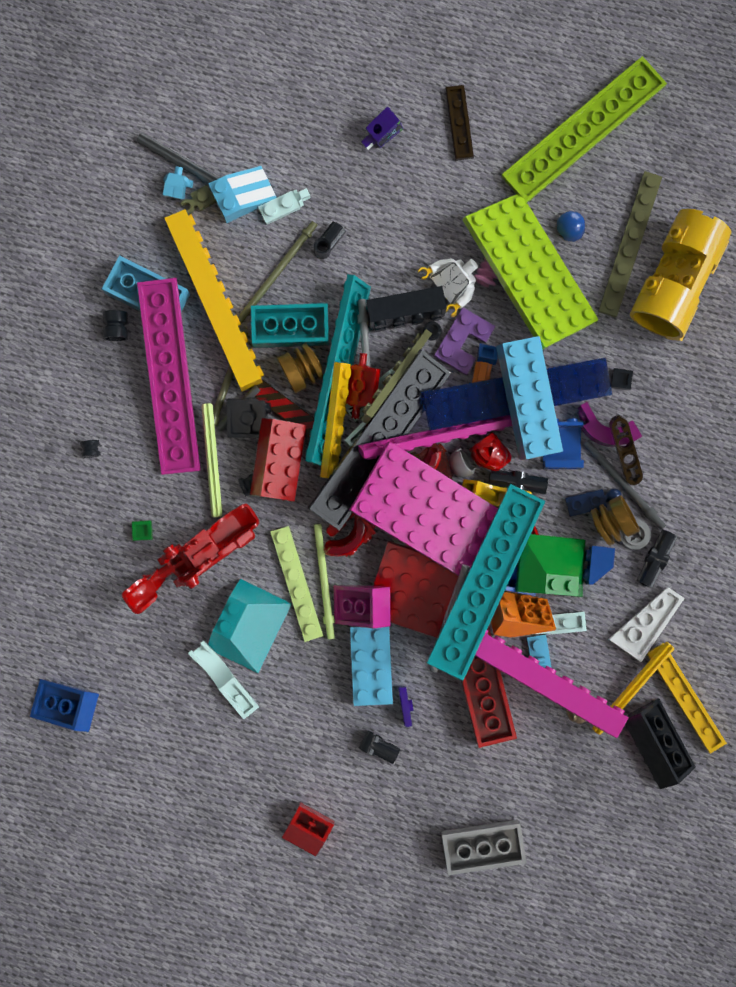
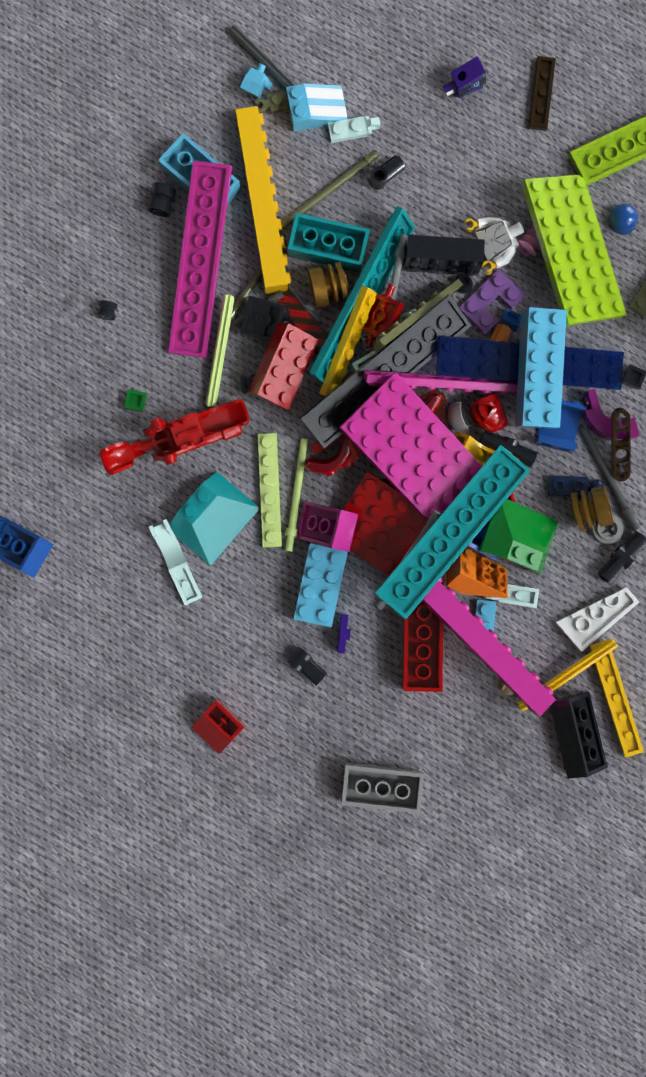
camera: 15 degrees right, 0 degrees up
blue slope [583,546,615,585] -> none

